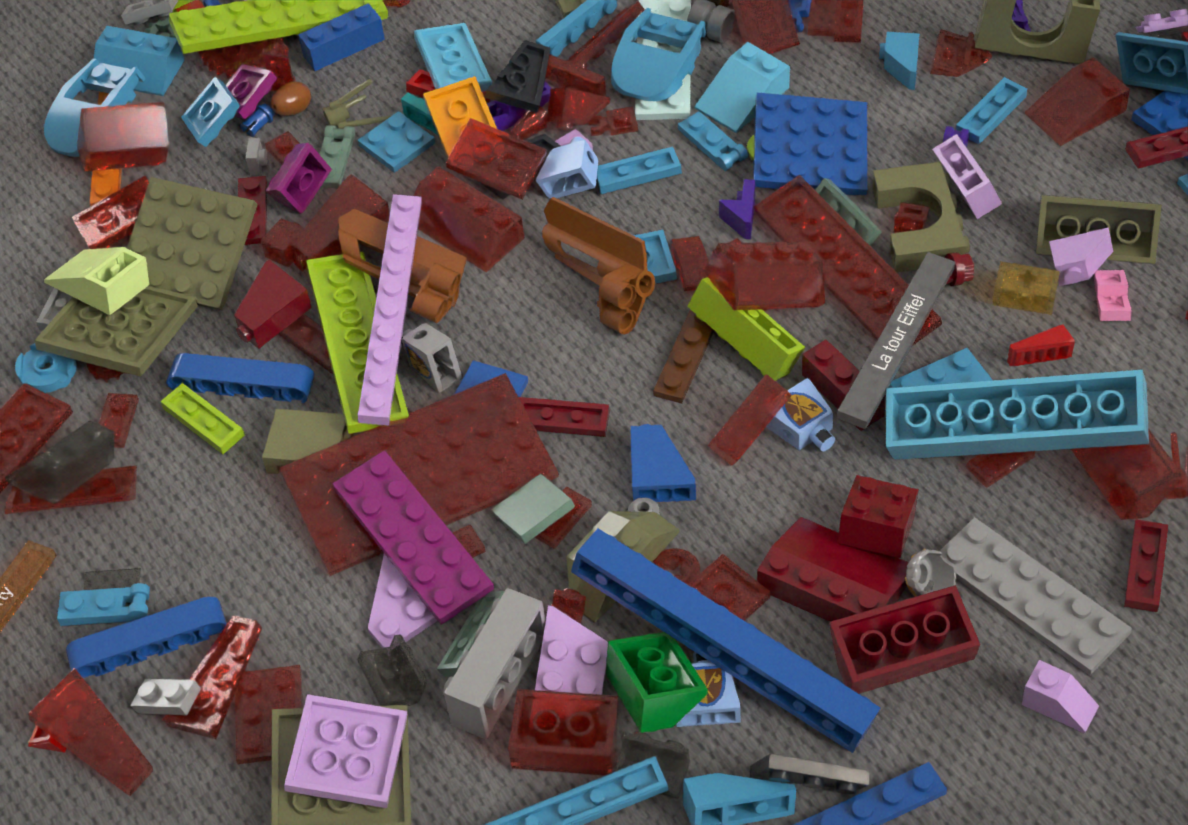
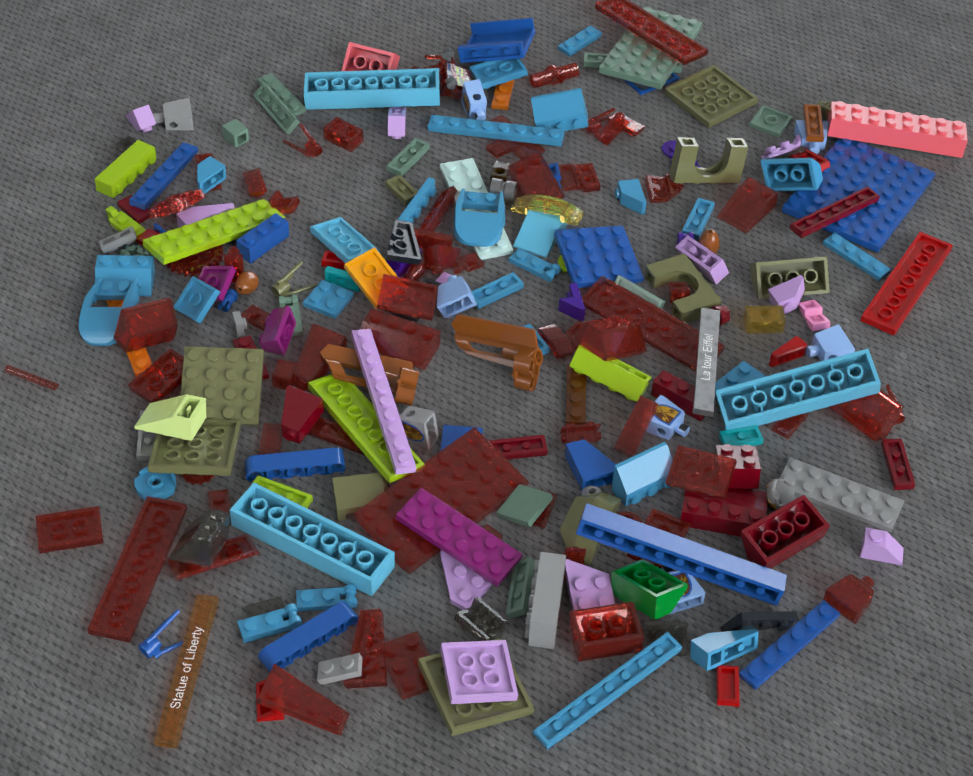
camera: 25 degrees left, 5 degrees down
none -> medium azure brick [230,483,395,597]
none -> clear red tile [259,423,282,455]
none -> dark azure plate [296,584,357,611]
none -> clear yellow slope [511,195,584,225]
none -> clear red hinge [559,421,601,444]
none -> slope [611,442,677,507]
none -> clear red plate [665,445,737,500]
none -> dark orange animal [698,229,720,254]
none -> teal plate [719,425,764,446]
none -> light blue torso [806,324,855,361]
none -> clear red torso [823,574,875,624]

